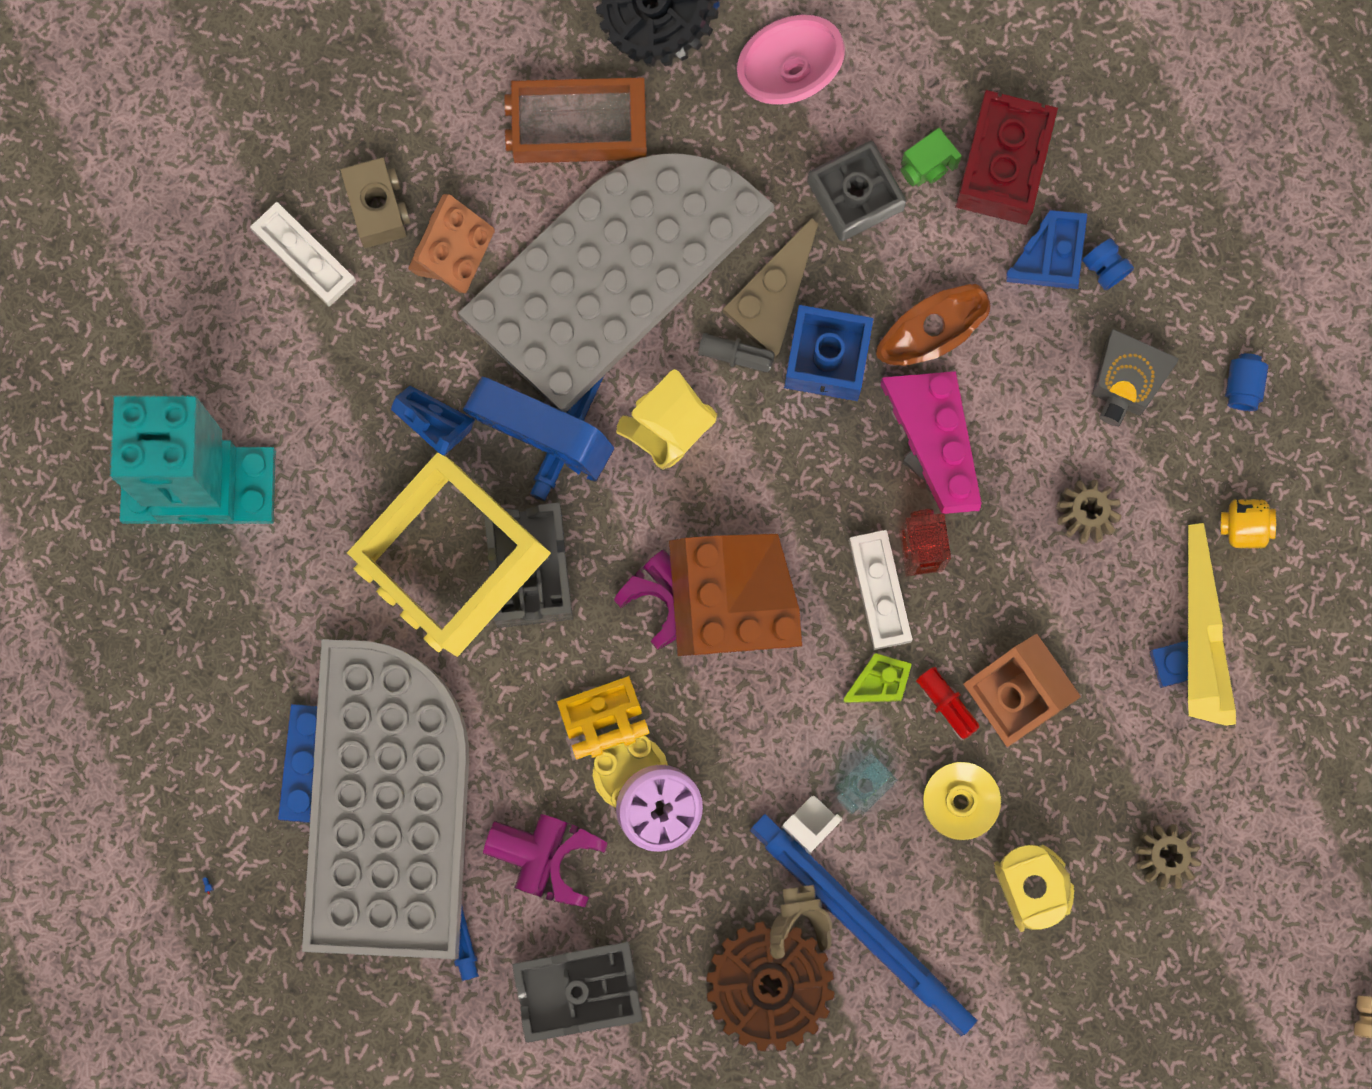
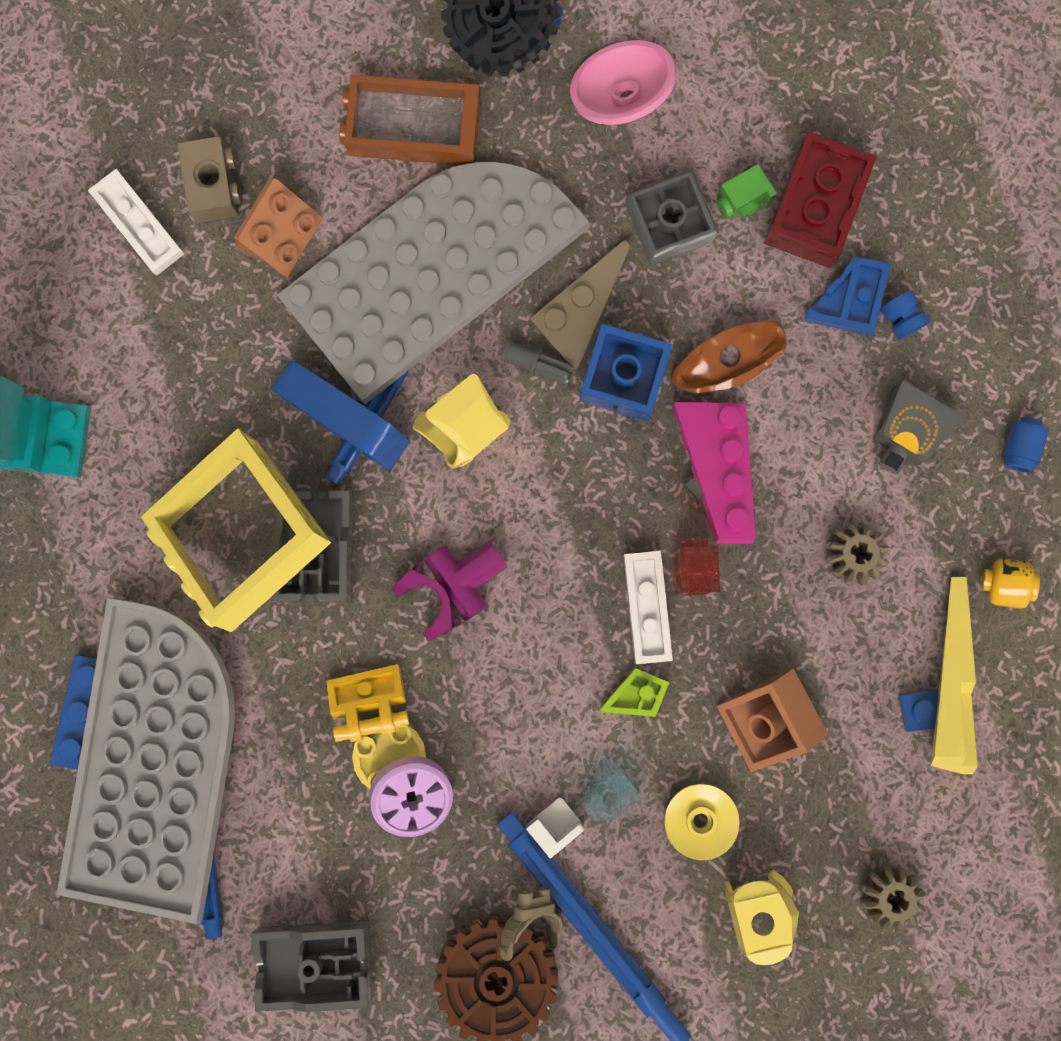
camera: 10 degrees right, 5 degrees up
blue wing [391,386,475,456] -> none
magenta connector [483,814,608,907] -> none
dark orange slope [669,534,802,656] -> none
red axle [916,667,979,739] -> none

